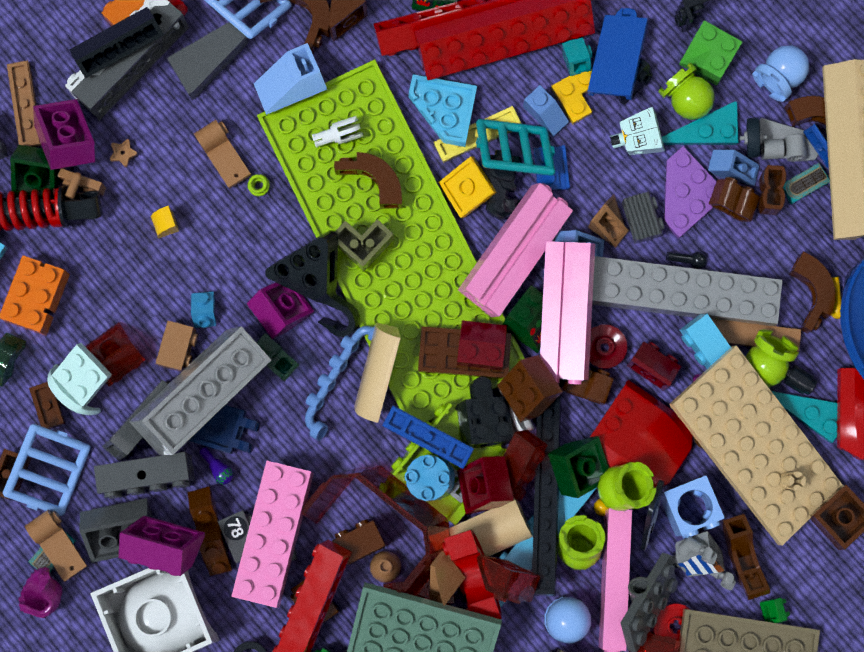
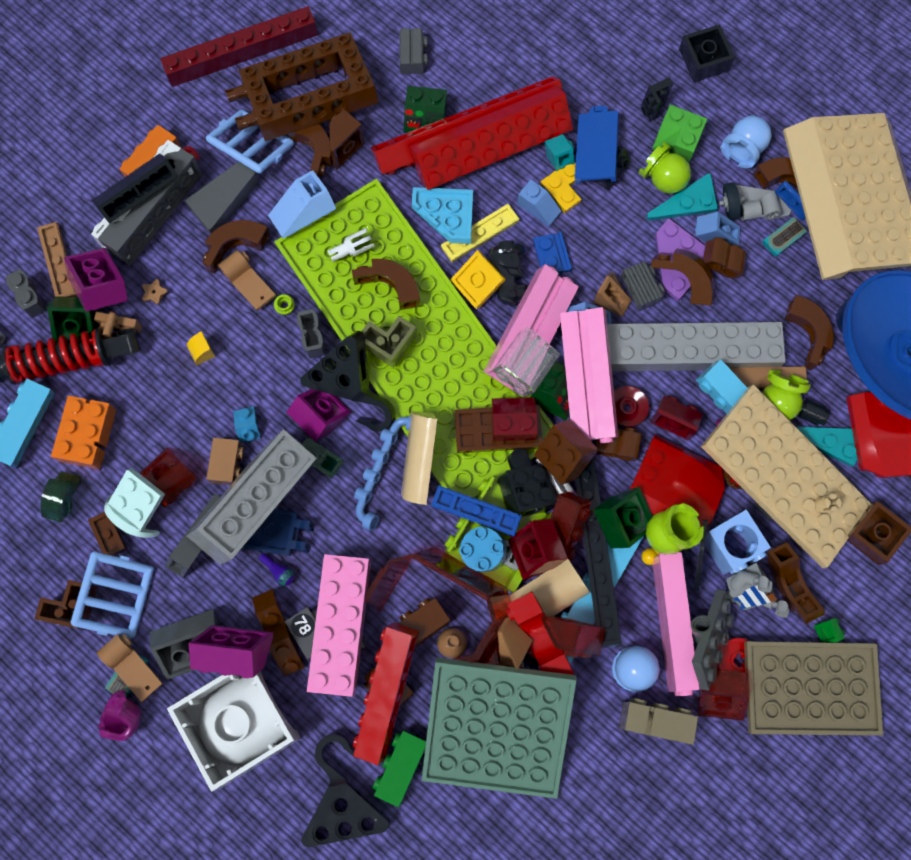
camera: 10 degrees left, 5 degrees down
dark grey brick [94,452,195,499] -> none
teal bar [476,119,555,176] -> none
lime tile [557,515,605,570] -> none
light aqua torso [610,107,665,155] -> none
black bar [666,252,707,269] -> none
reddish brown brick [758,165,786,215] -> none
yellow bar [831,277,841,319] -> none
none -> reddish brown arch [203,220,270,274]
none -> dark grey brick [297,309,325,358]
none -> clear brick [492,327,560,397]
none -> reddish brown arch [651,248,715,305]

